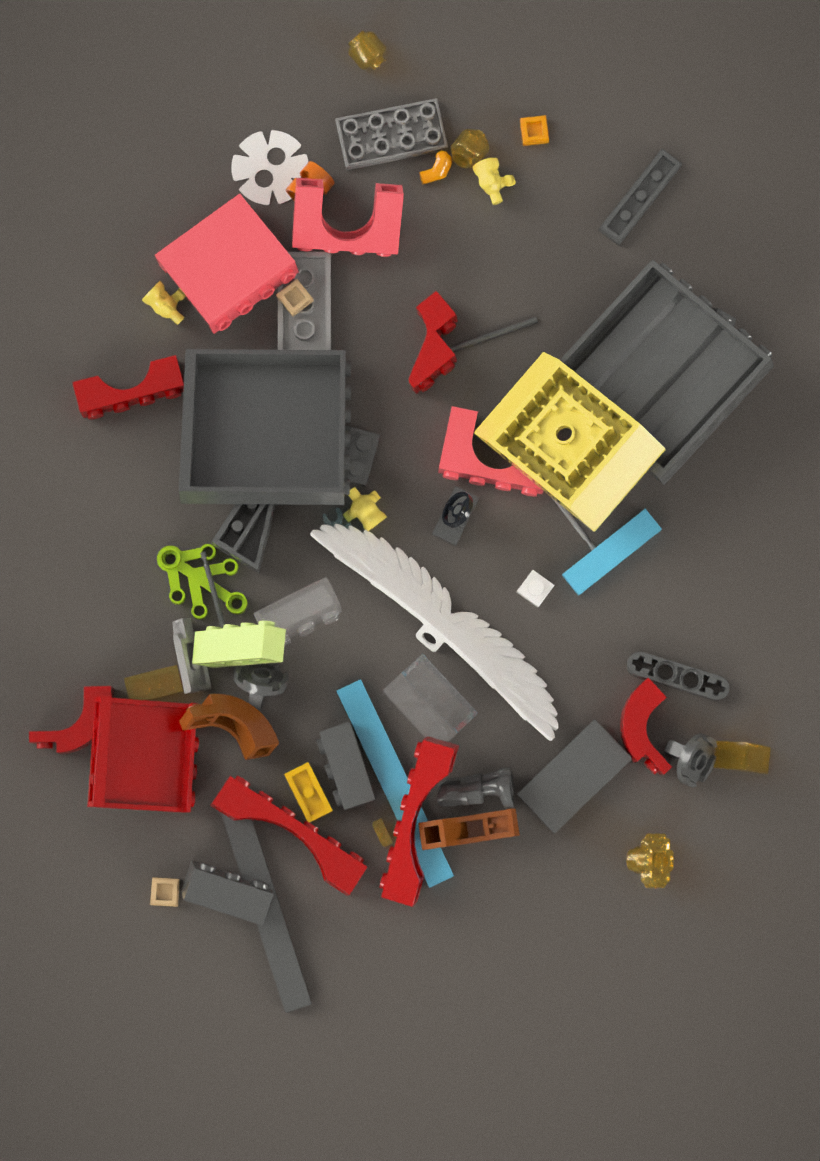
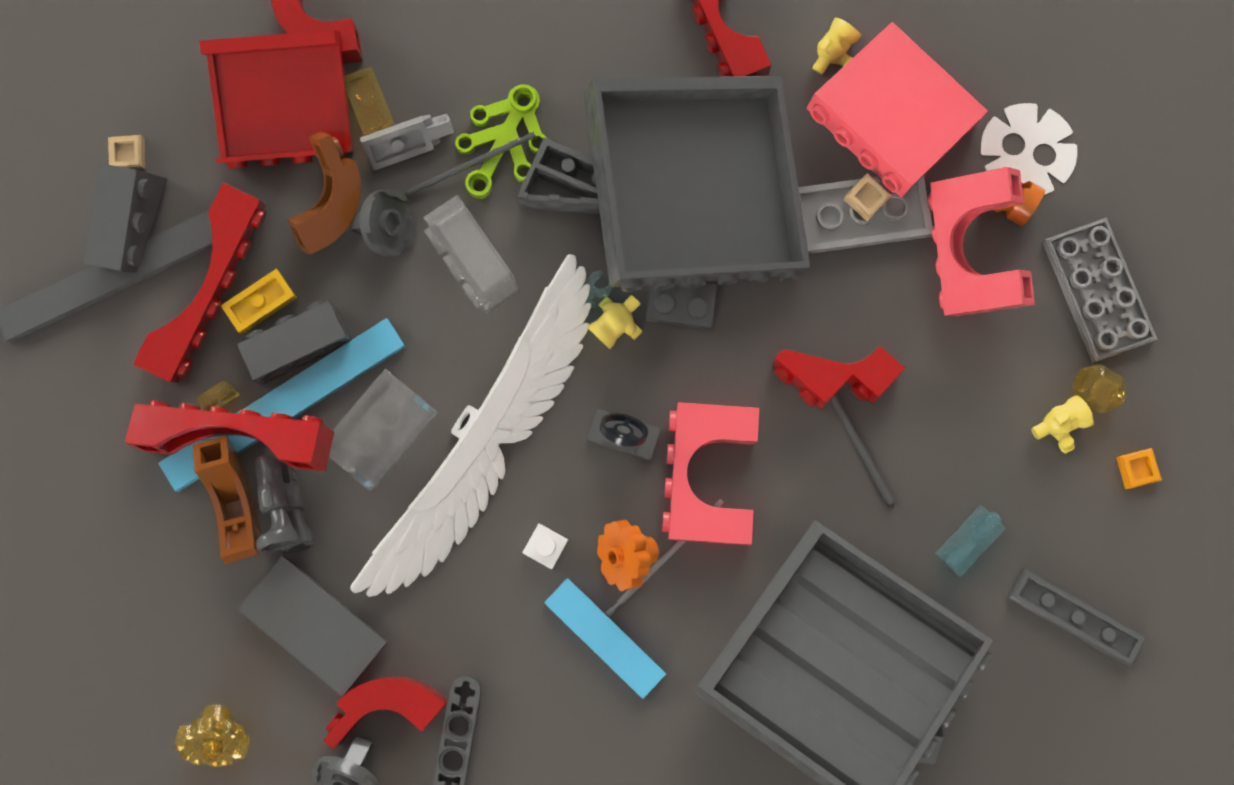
camera: 90 degrees right, 0 degrees up
yellowish green brick [192,621,286,668] -> none
clear yellow head [348,30,386,70] -> none
light orange arm [419,151,452,184] -> none
light yellow slope [474,352,666,532] -> none
none -> orange plant [597,519,659,591]
none -> clear light blue hinge [935,505,1006,577]

